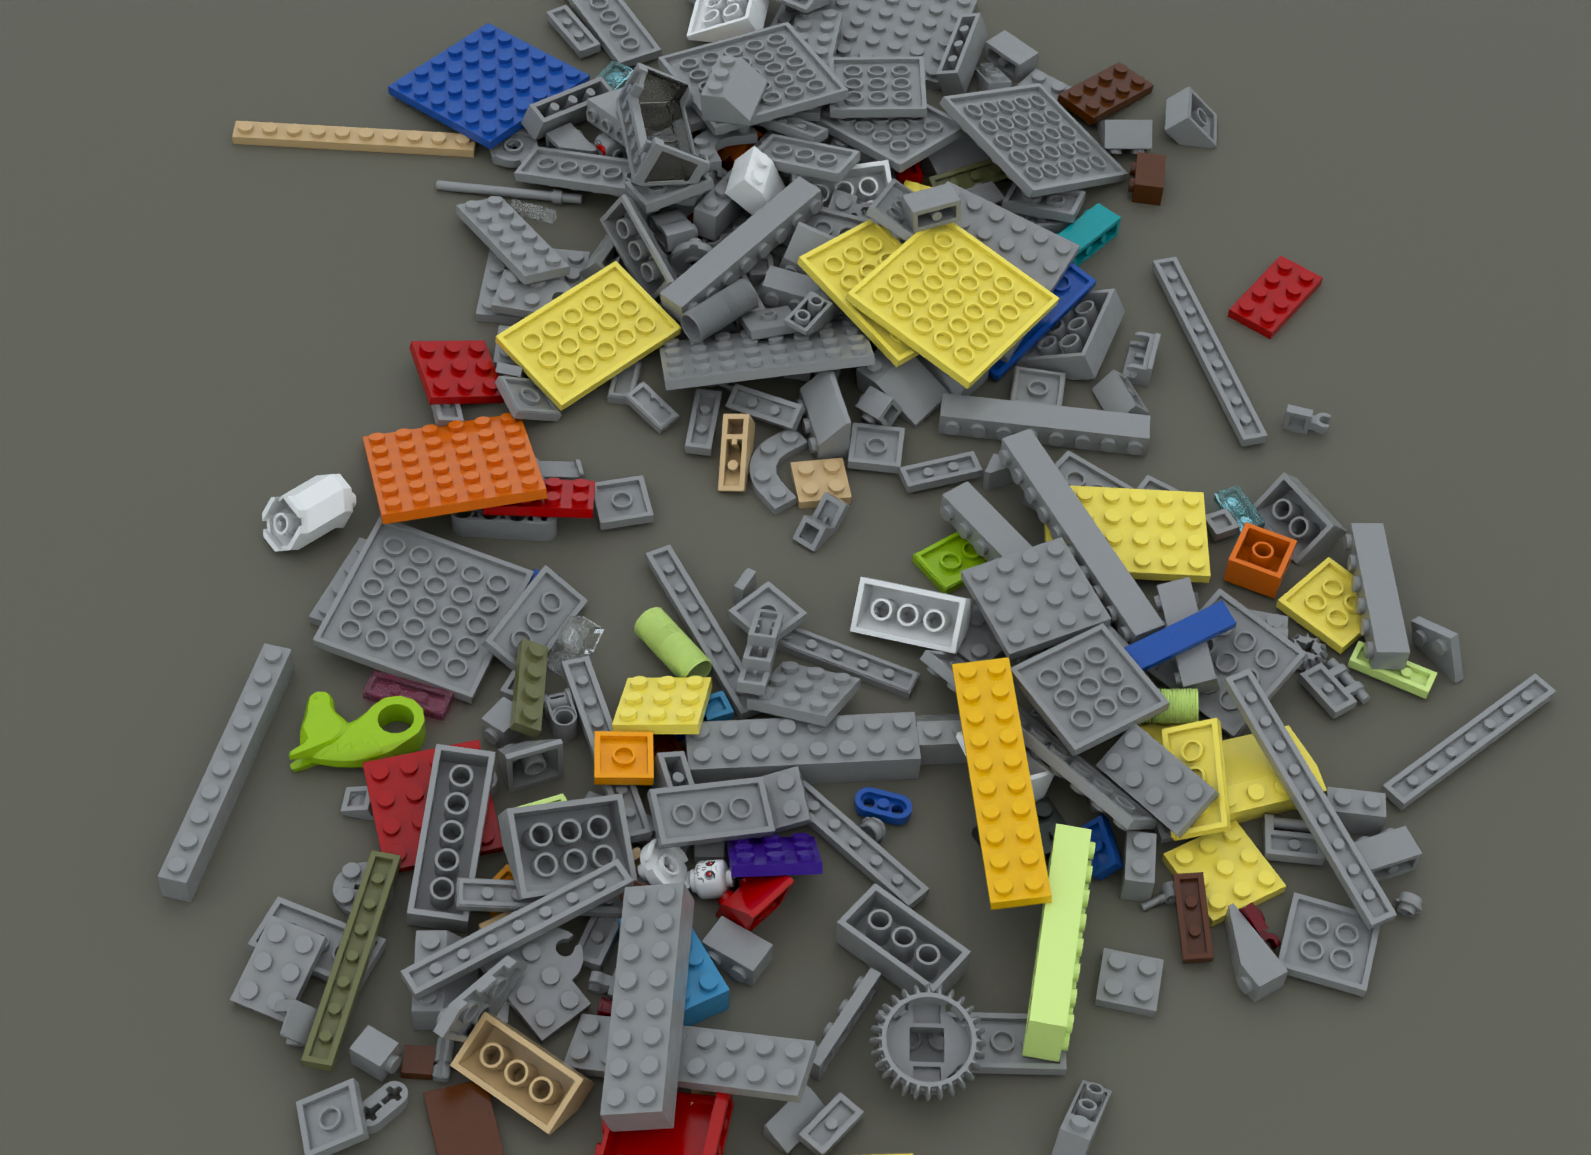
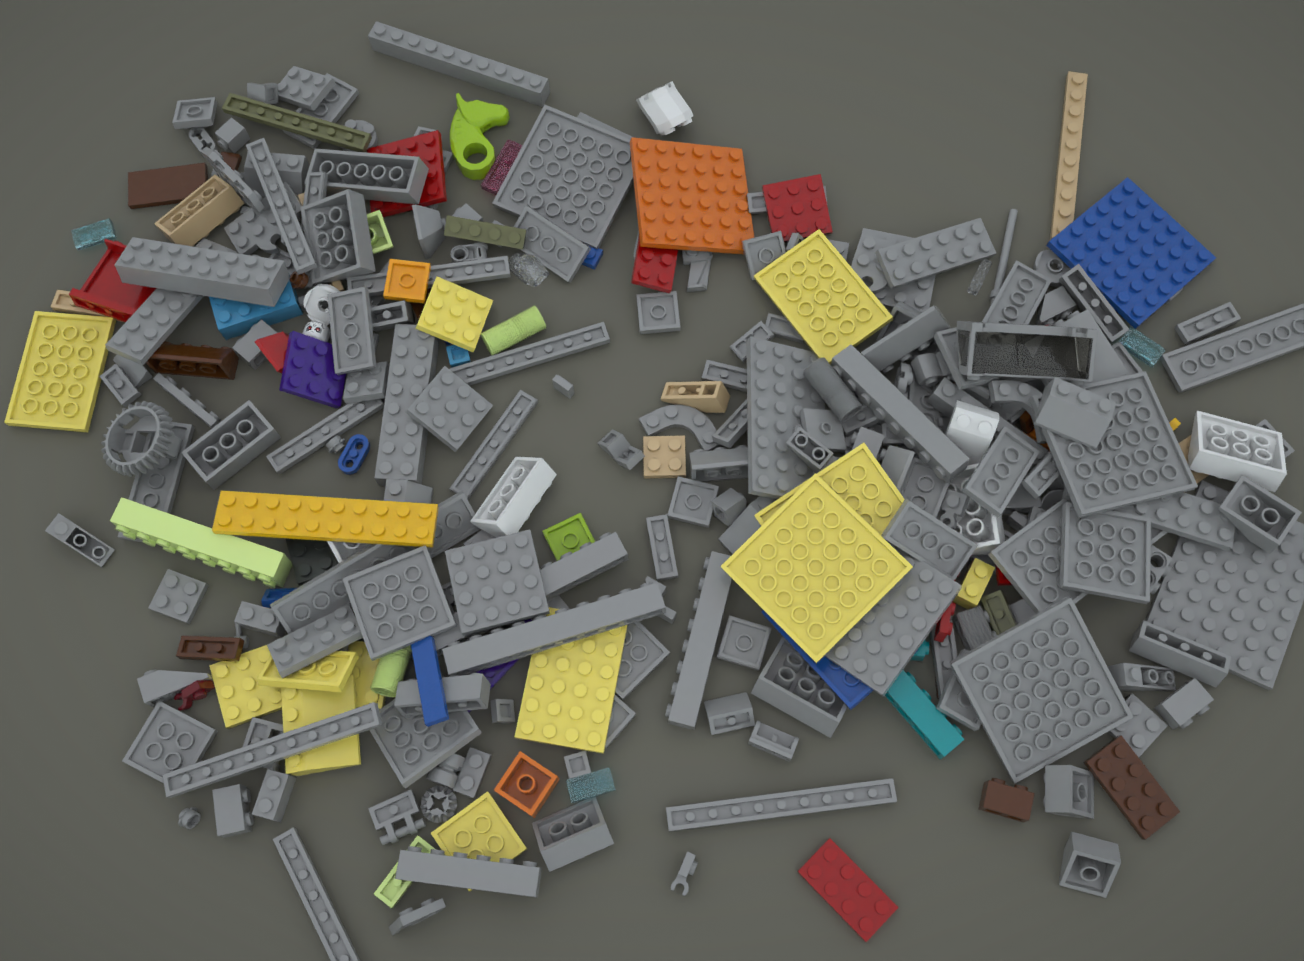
camera: 105 degrees right, 20 degrees up
light grey plate [728,581,807,640] -> none
light grey slope [736,608,784,696] -> none
light grey brick [902,183,961,233] -> none
none -> reddish brown slope [145,341,239,380]

